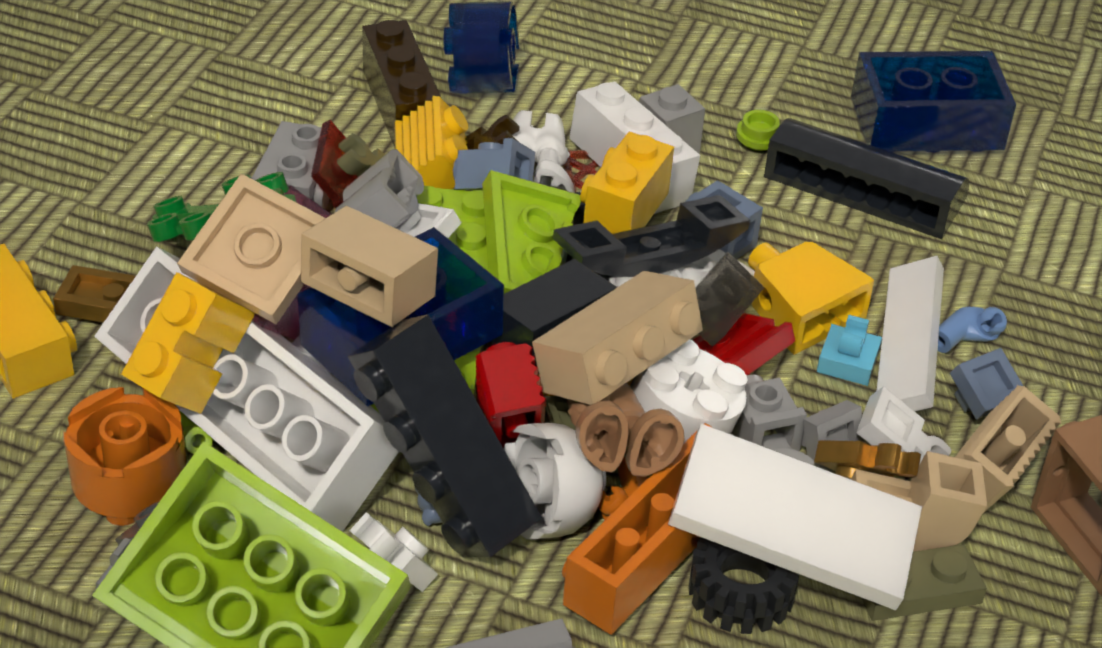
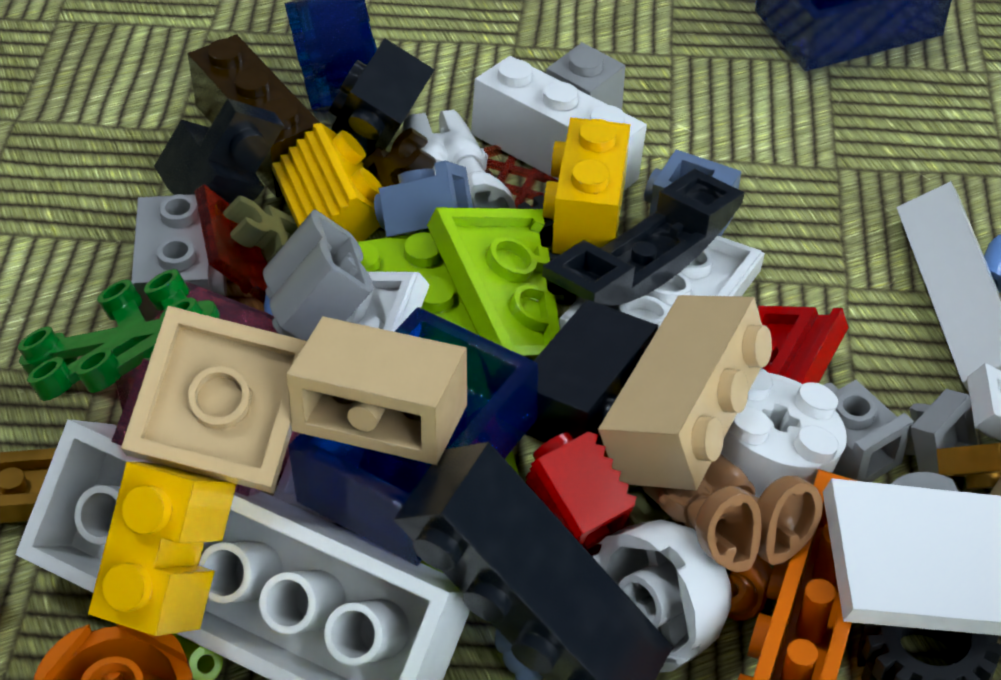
camera: 15 degrees left, 5 degrees up
clear smoke plate [695,252,765,347] -> none
lime plate [736,110,780,152] -> none
yellow torso [748,242,874,355] -> none
black brick [764,118,969,239] -> none
medium azure tile [817,315,882,386] -> none
none -> black brick [154,98,284,209]
none -> black brick [328,38,435,161]

